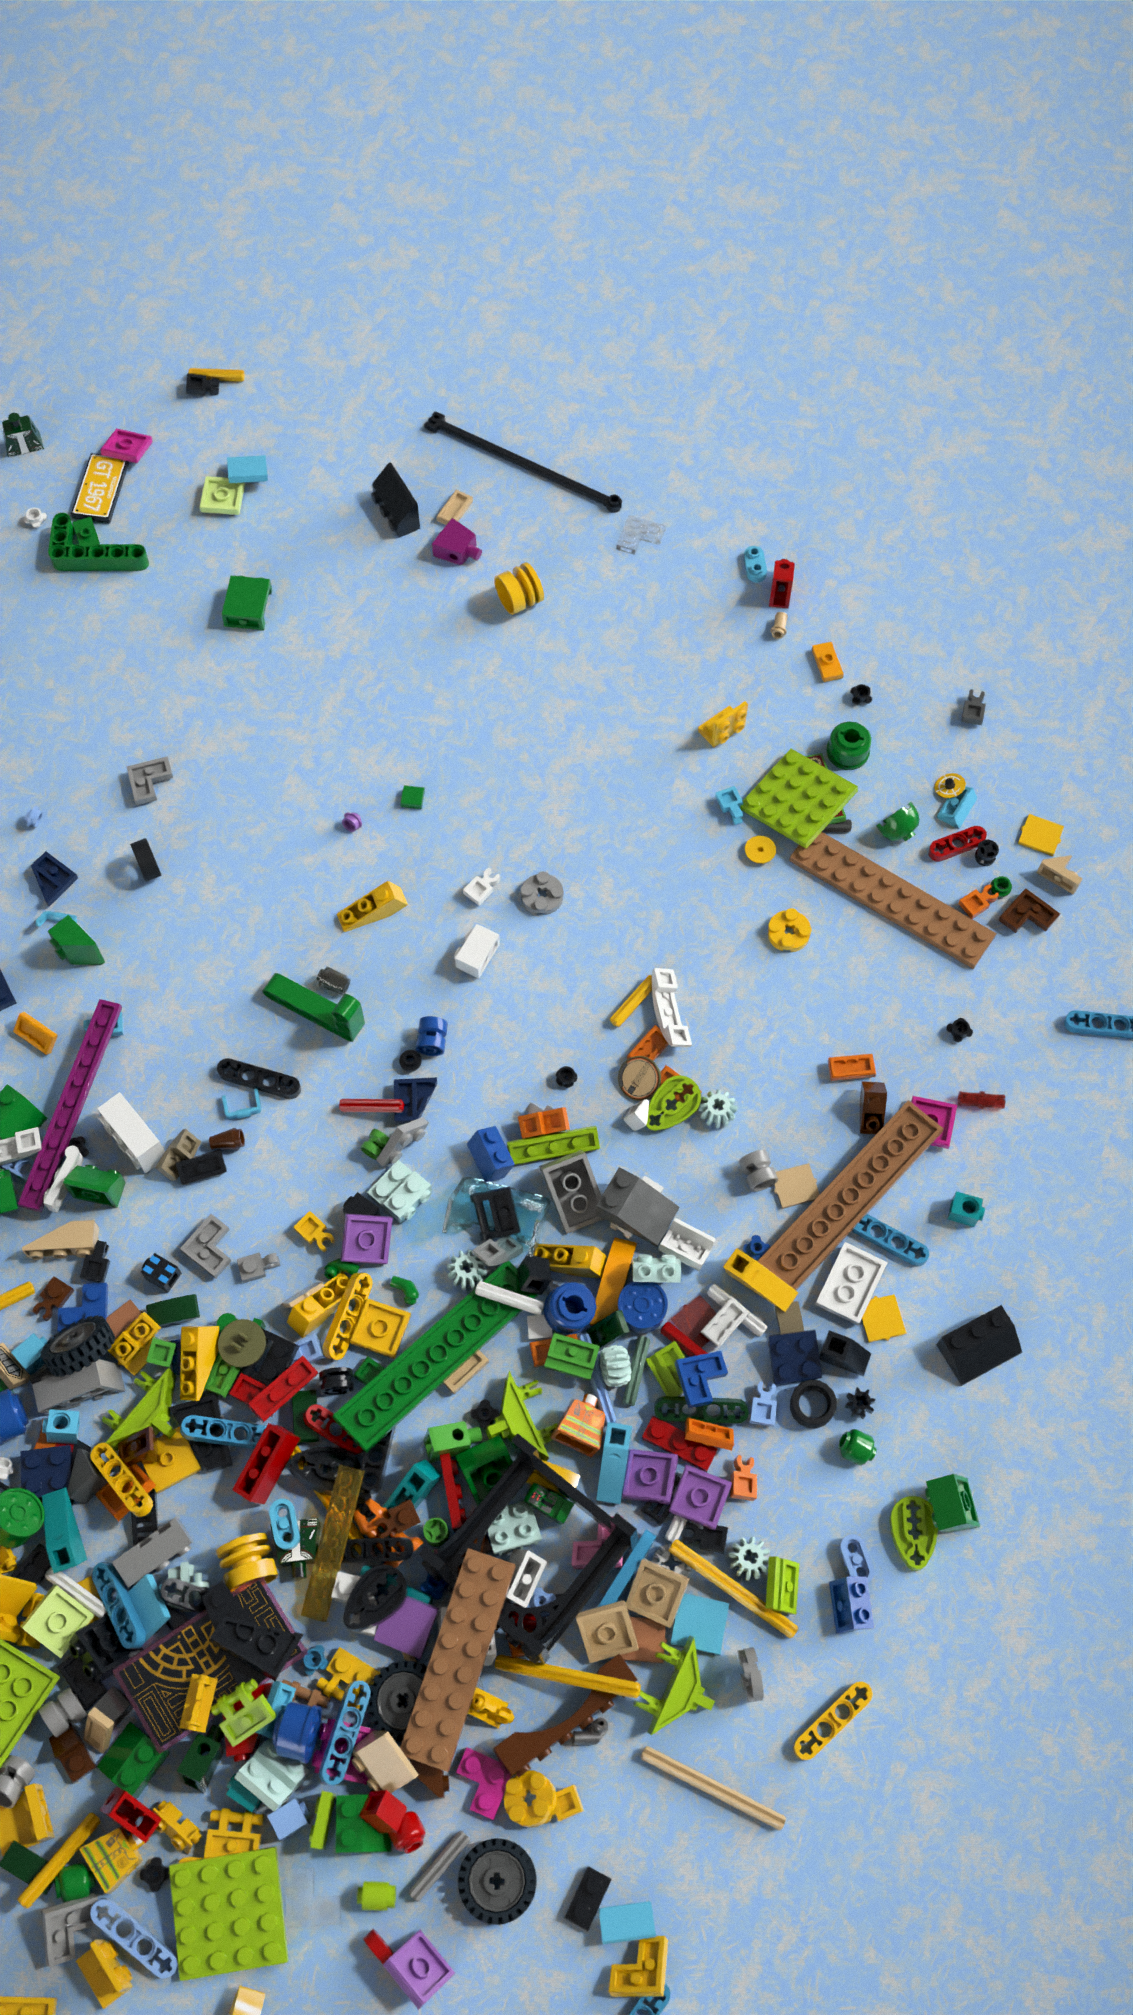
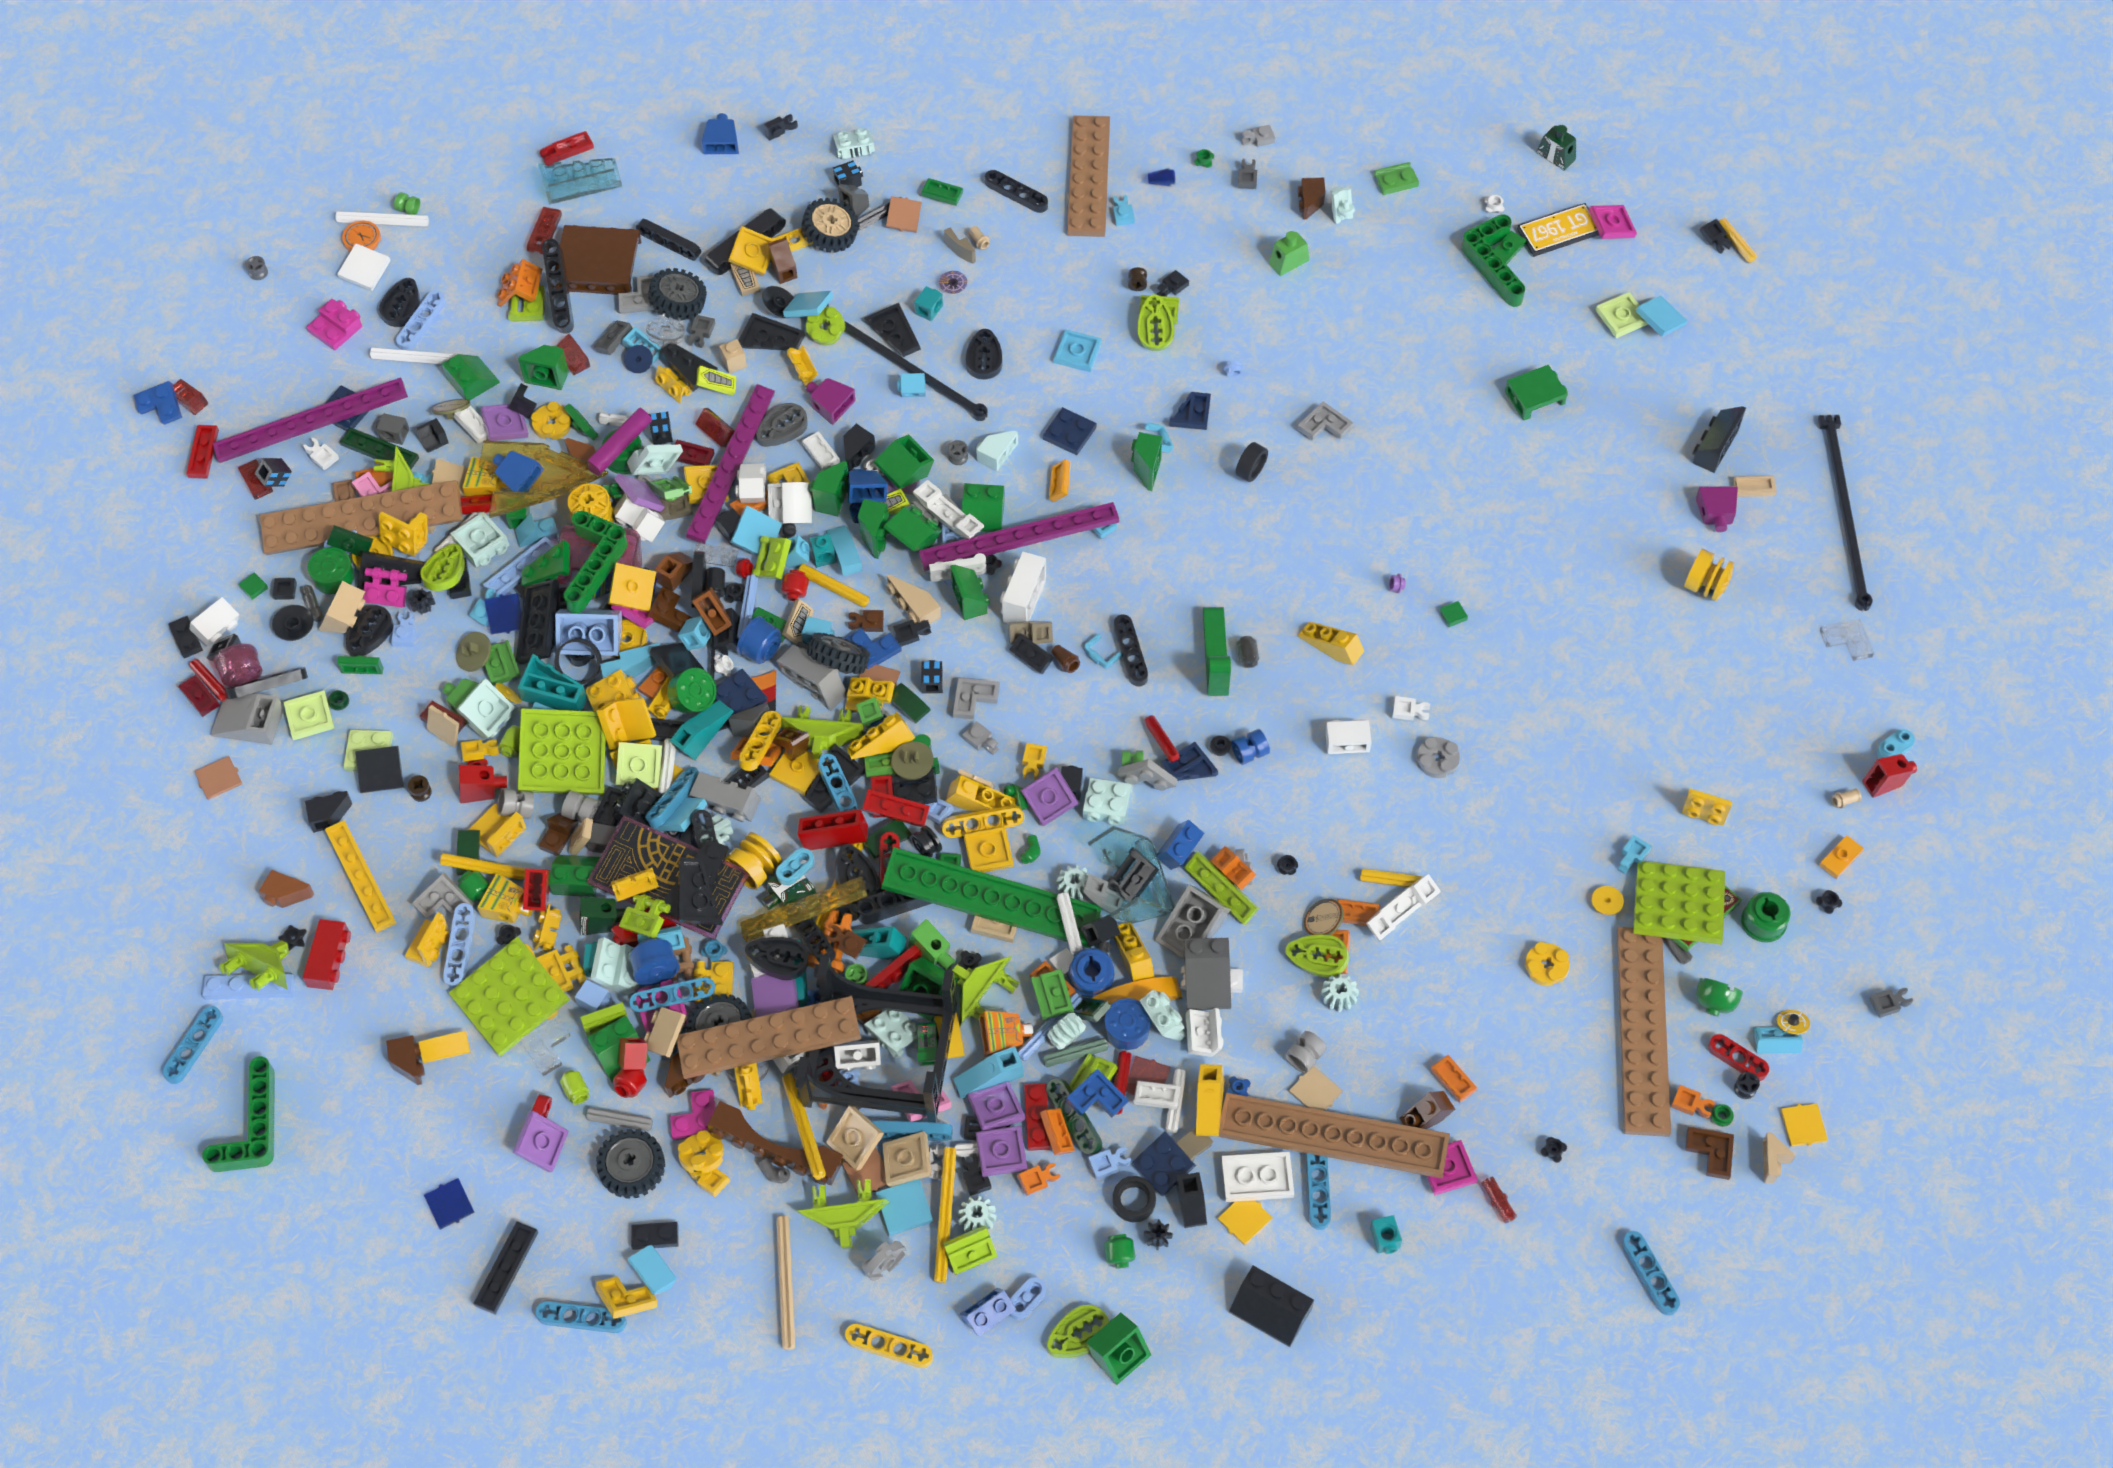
camera: 60 degrees right, 5 degrees down
medium azure brick [42,1409,80,1444] -> none
white slope [624,1099,649,1131] -> none

